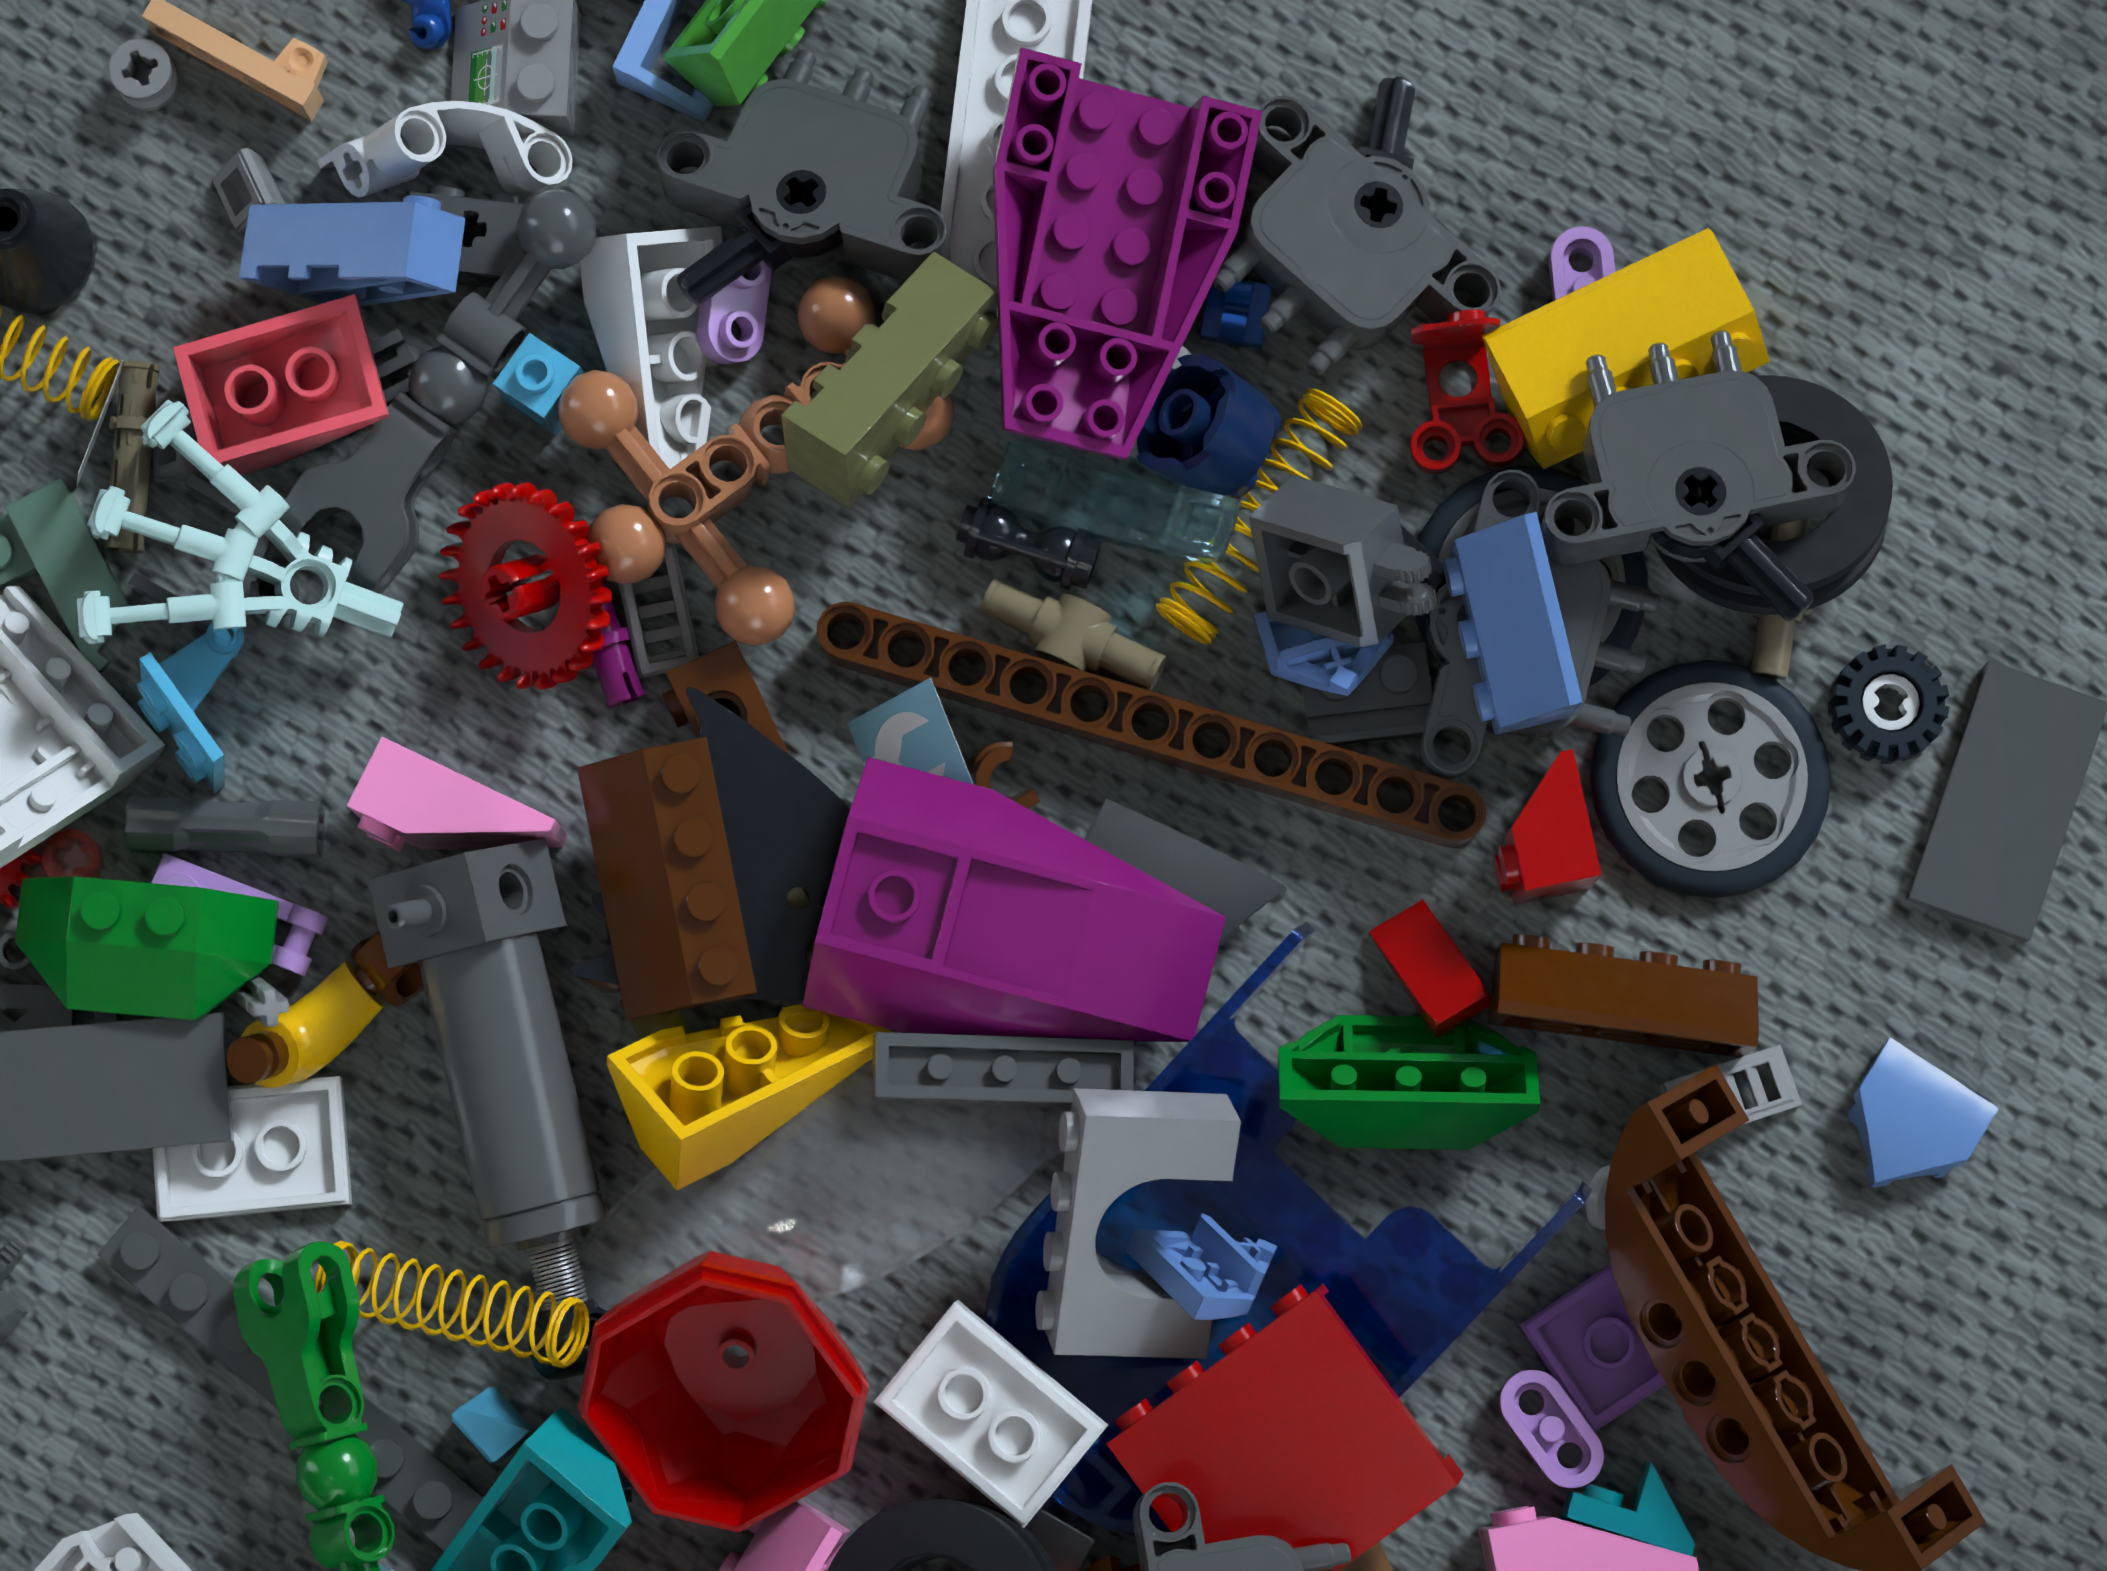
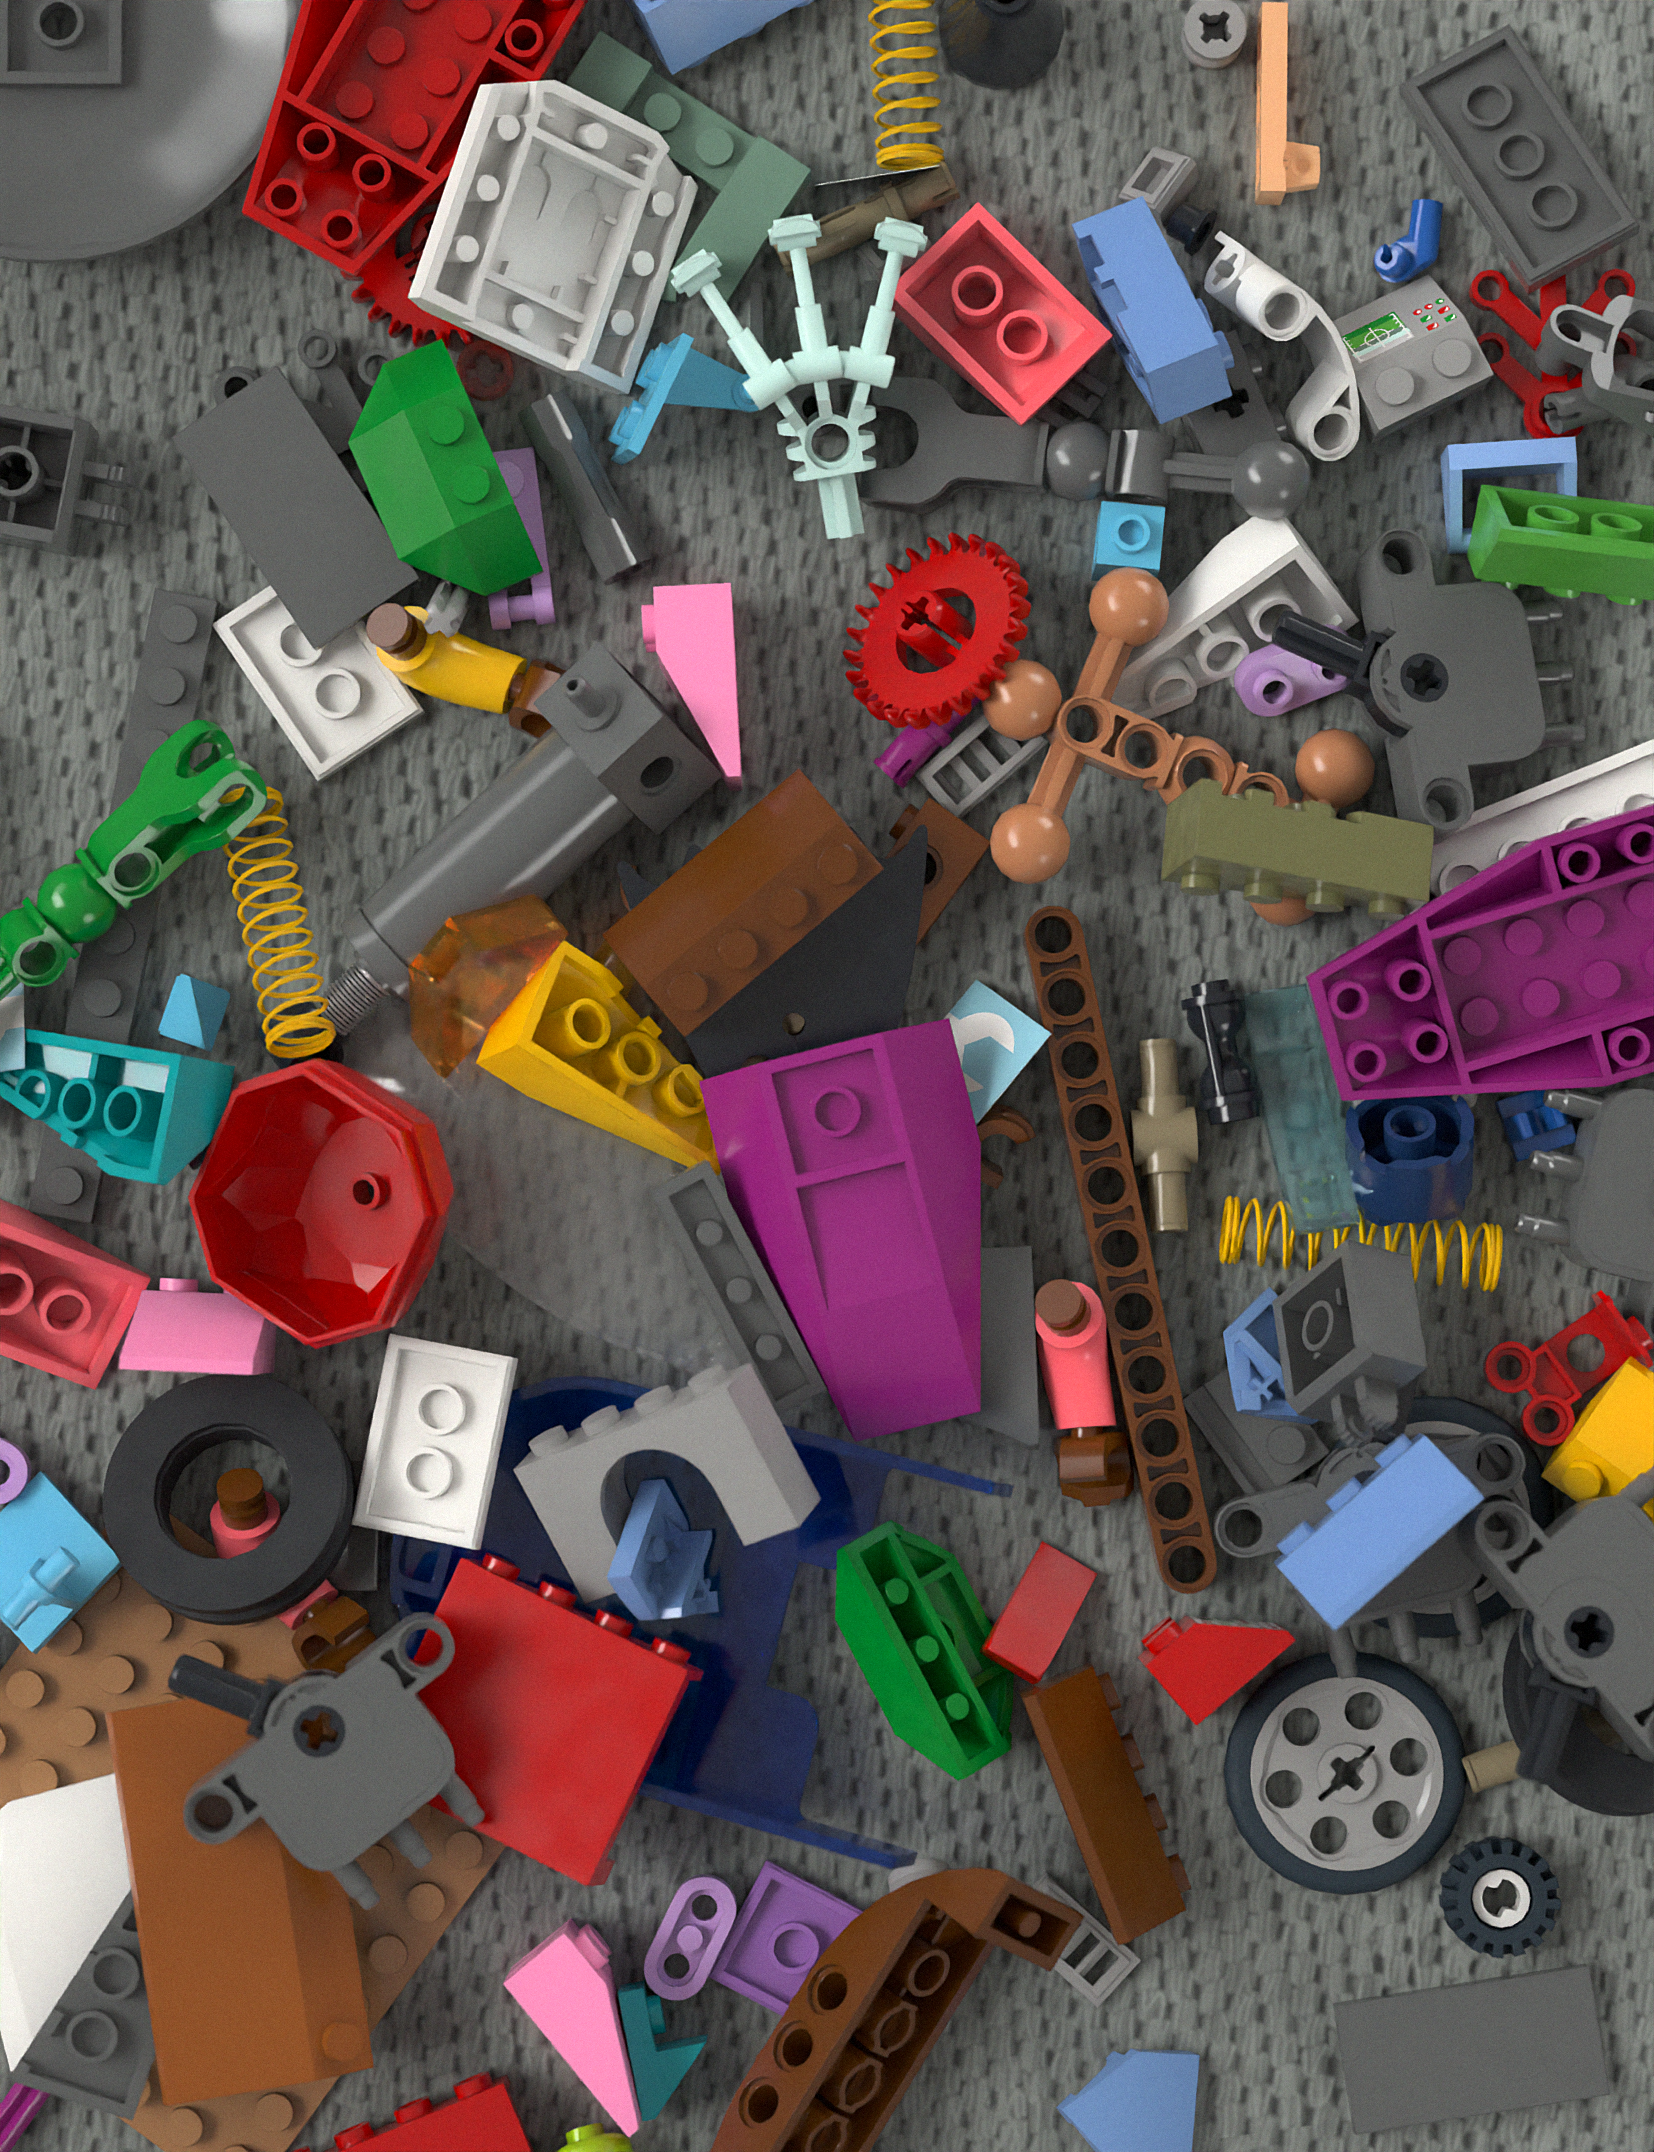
camera: 60 degrees right, 5 degrees up
none -> clear orange slope [409,894,569,1079]
none -> piece [1035,1279,1134,1507]
none -> black piece [1166,201,1217,256]

